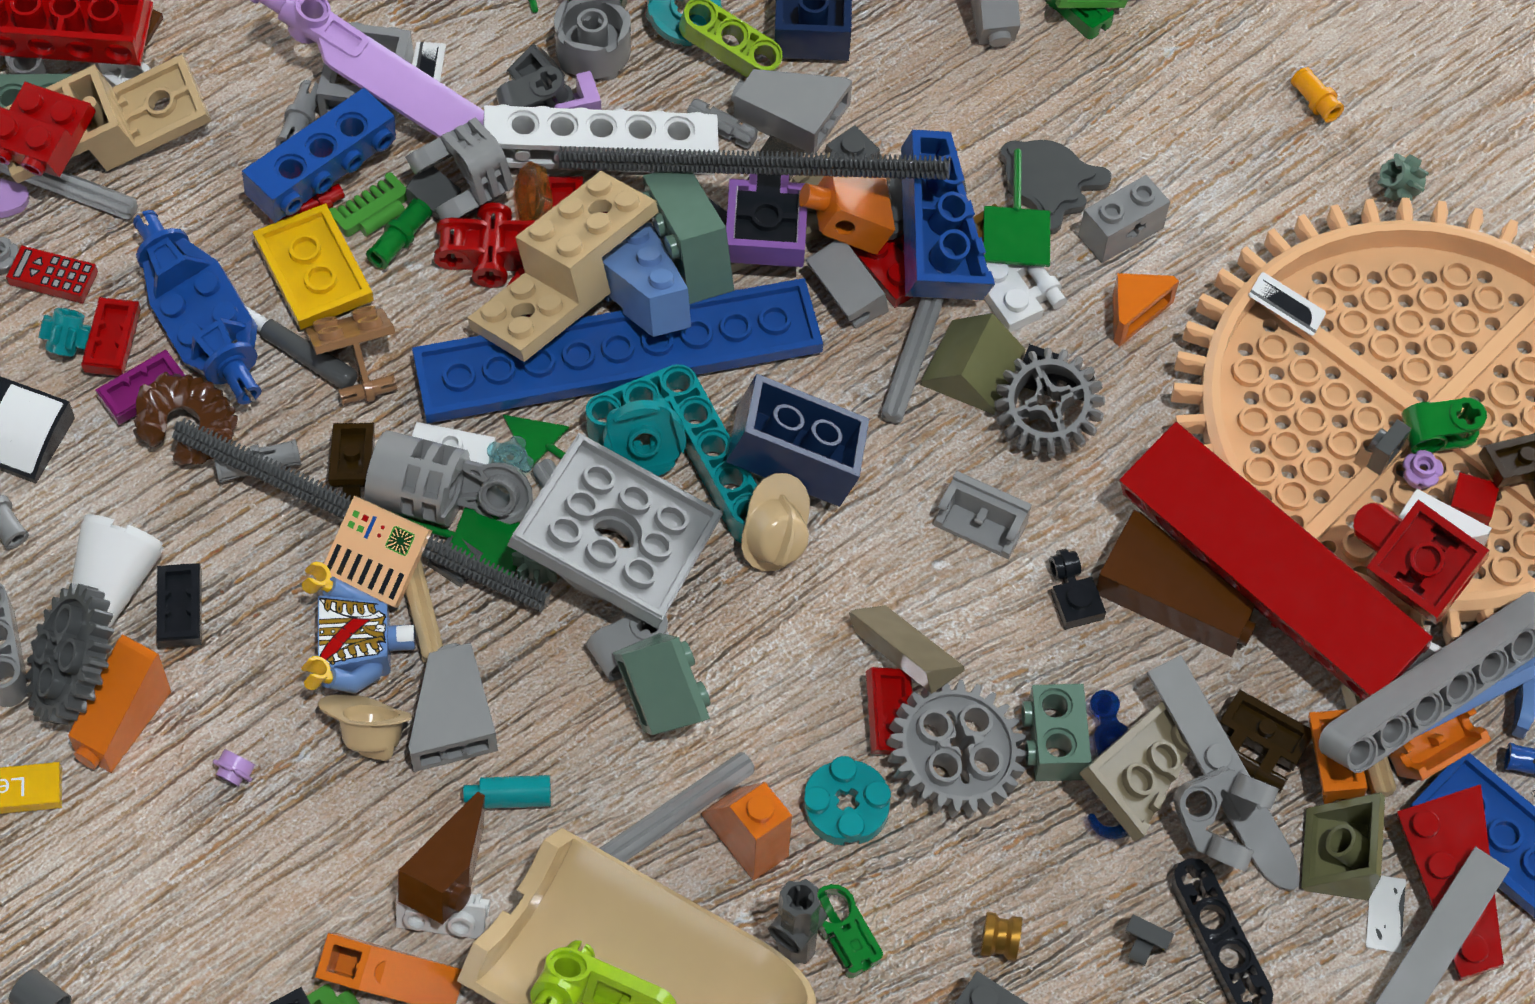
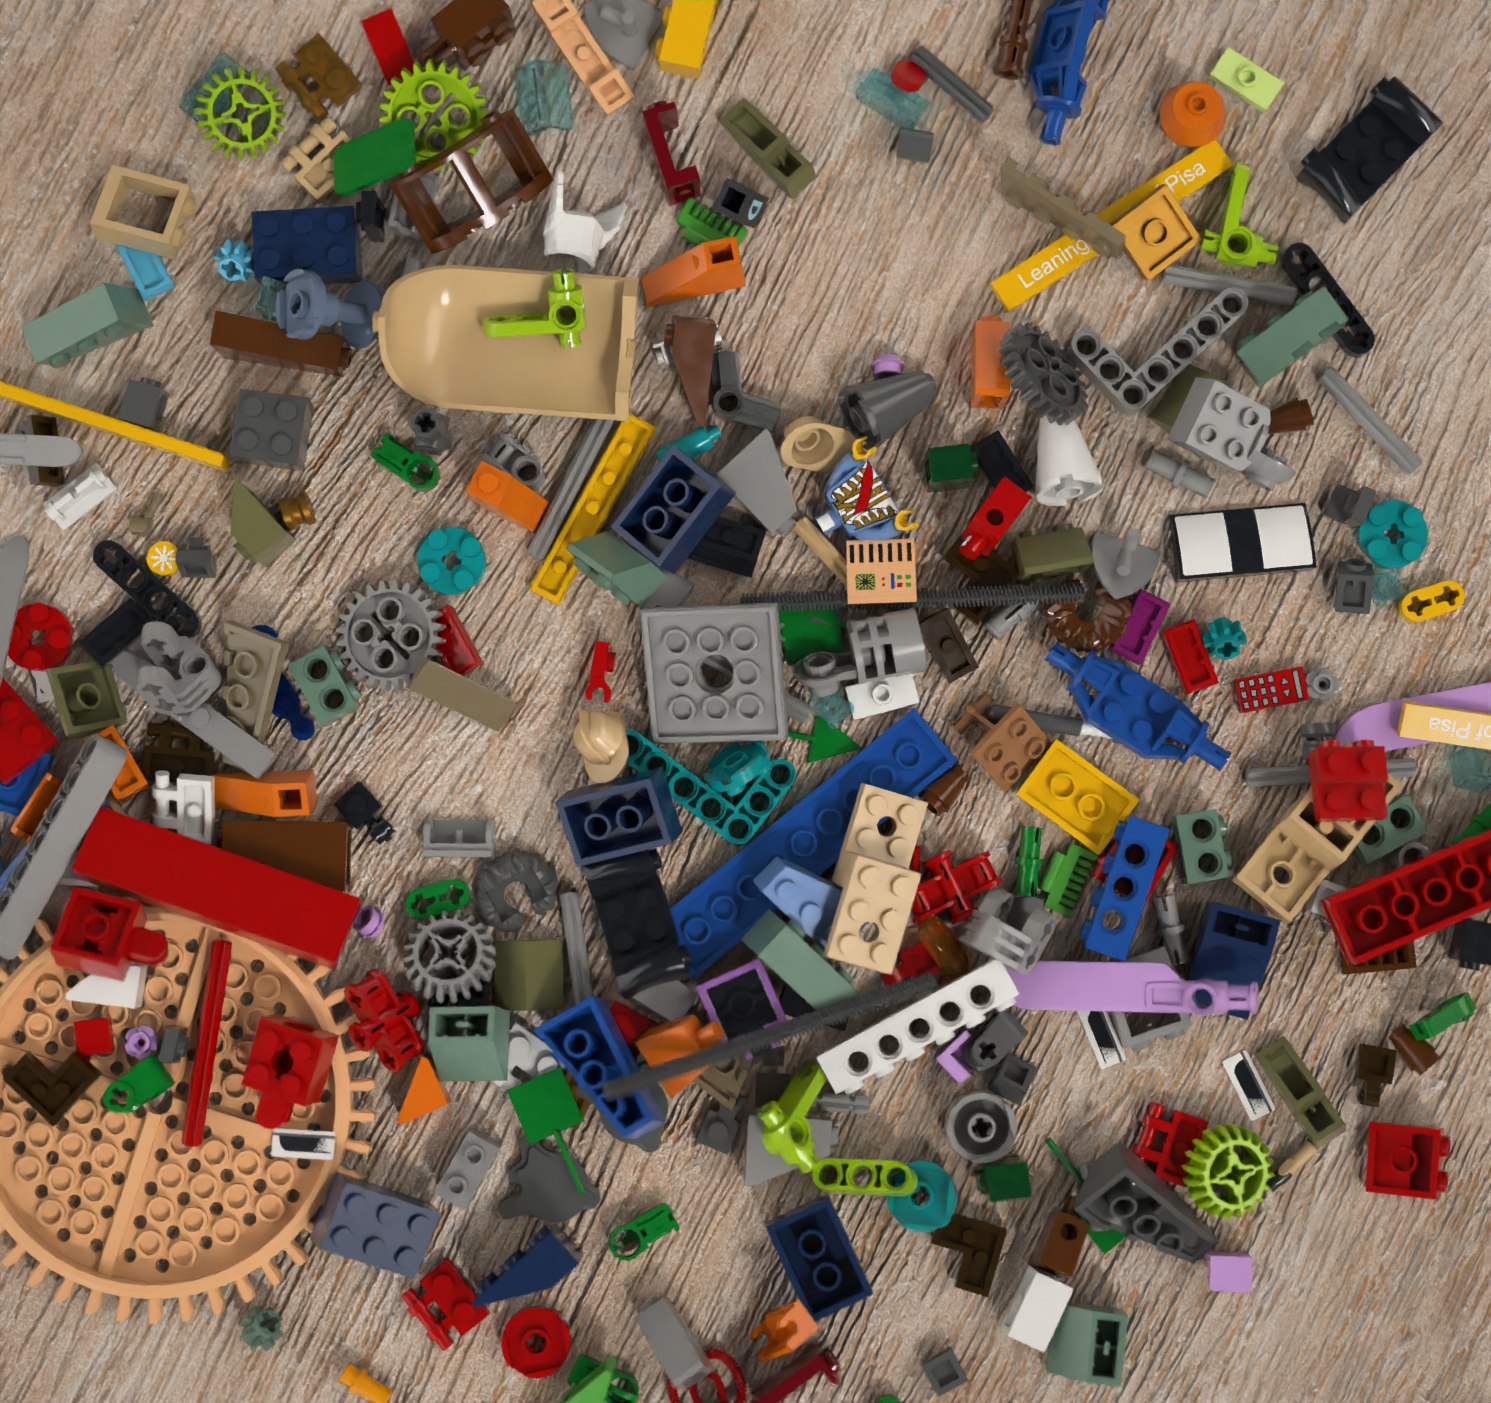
camera: 160 degrees right, 25 degrees up
none -> red plate [8,603,74,672]
none -> black plate [78,598,153,670]
none -> yellow tile [147,541,179,576]
none -> white plate [152,770,215,844]
none -> red axle [181,939,232,1147]
none -> orange slope [211,770,317,817]
none -> olive slope [231,480,297,567]
none -> red brick [241,1014,339,1129]
none -> dark blue brick [310,1172,441,1279]
none -> red axle [344,968,425,1073]
none -> lavender plate [353,906,385,939]
none -> red plate [401,1258,491,1351]
none -> green beam [406,879,471,919]
none -> sand green slope [428,1006,510,1081]
none -> dark blue slope [471,1223,584,1307]
none -> dark grey piece [474,850,558,932]
none -> light grey piece [480,431,546,491]
none -> red plate [501,1306,572,1378]
none -> yellow tile [529,413,657,607]
none -> black piece [583,848,693,1000]
none -> red plate [585,641,616,703]
none -> green piece [608,1203,679,1261]
none -> dark blue brick [611,445,736,574]
none -> black plate [687,516,766,579]
none -> dark grey piece [711,351,782,433]
none -> lime piece [757,1062,827,1173]
none -> dark grey cone [839,370,937,451]
none -> reddish brown cone [920,765,969,816]
none -> dark green brick [924,443,978,493]
none -> dark brown plate [943,532,1018,626]
none -> red torso [960,476,1032,560]
none -> olive slope [1011,523,1094,583]
none -> light grey shield [1091,528,1160,599]
none -> sand green brick [1170,809,1232,884]
none -> dark blue slope [1185,901,1281,1020]
none -> dark grey wheel [1300,722,1336,759]

